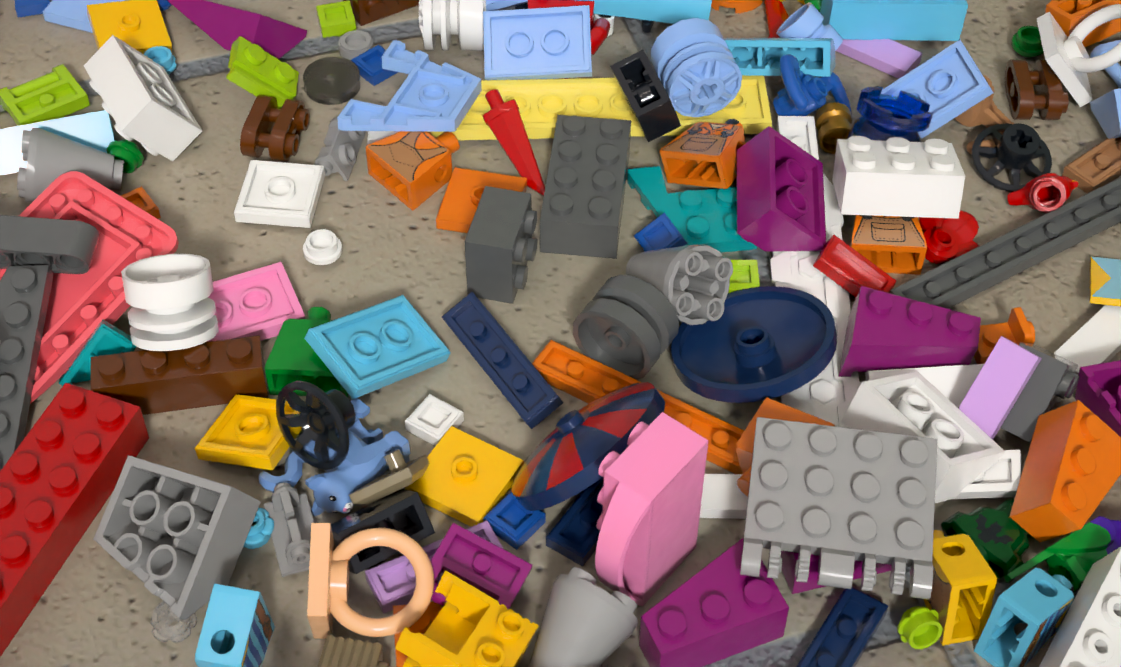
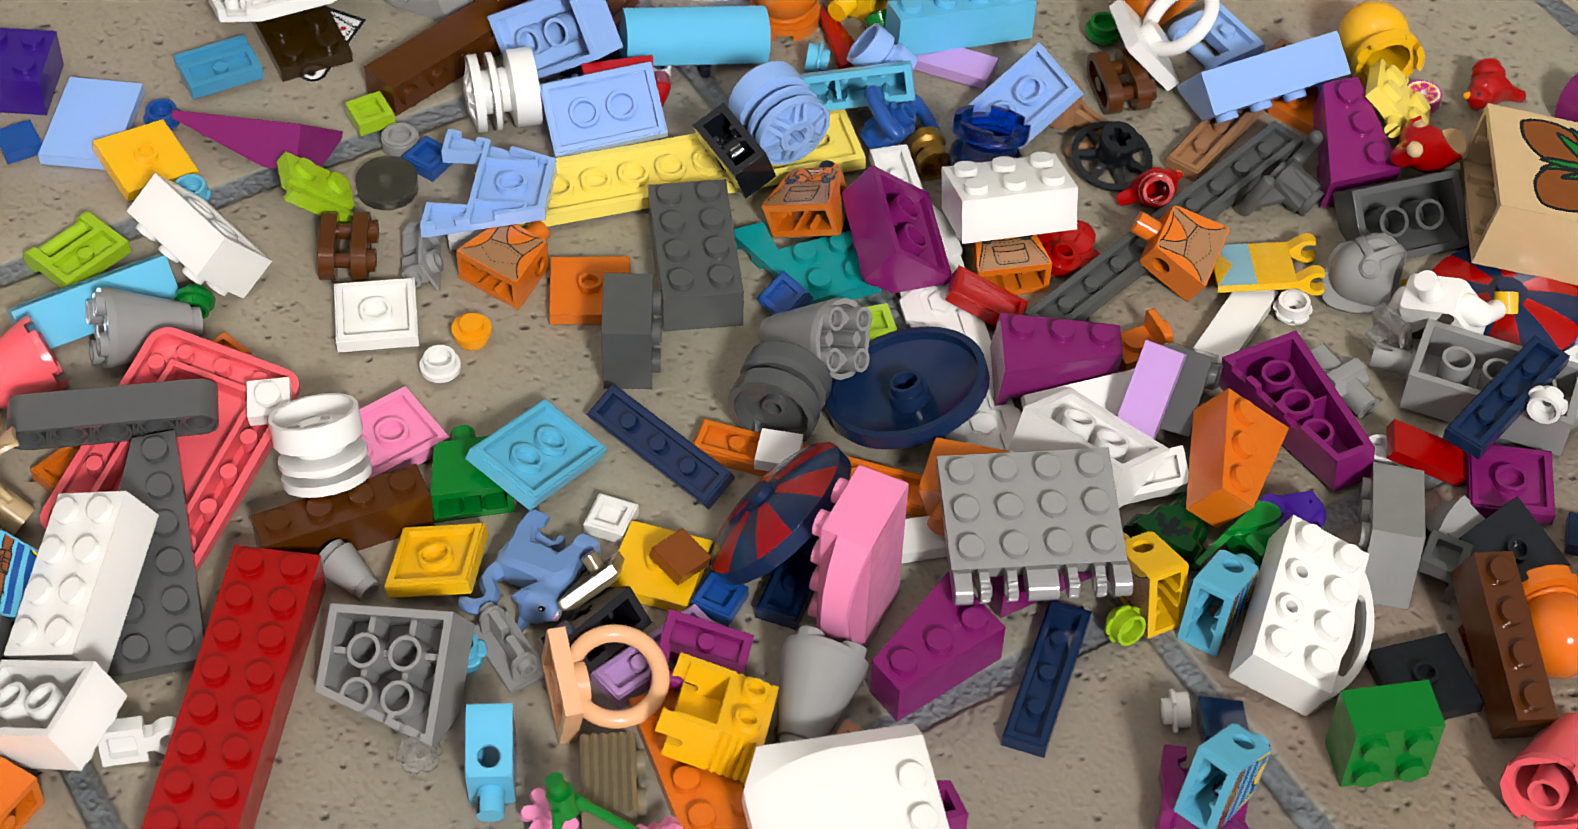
camera: 15 degrees left, 0 degrees up
teal tile [59,319,137,386] -> none
black wheel [276,381,356,470] -> none
red bar [482,89,545,196] -> none
none -> white plate [247,377,292,426]
none -> light grey cone [319,539,380,602]
none -> light orange plate [451,313,492,350]
none -> dark orange tile [649,528,712,585]
none -> white tile [754,428,803,471]
none -> medium azure plate [804,41,831,73]
none -> orange torso [1130,206,1231,302]

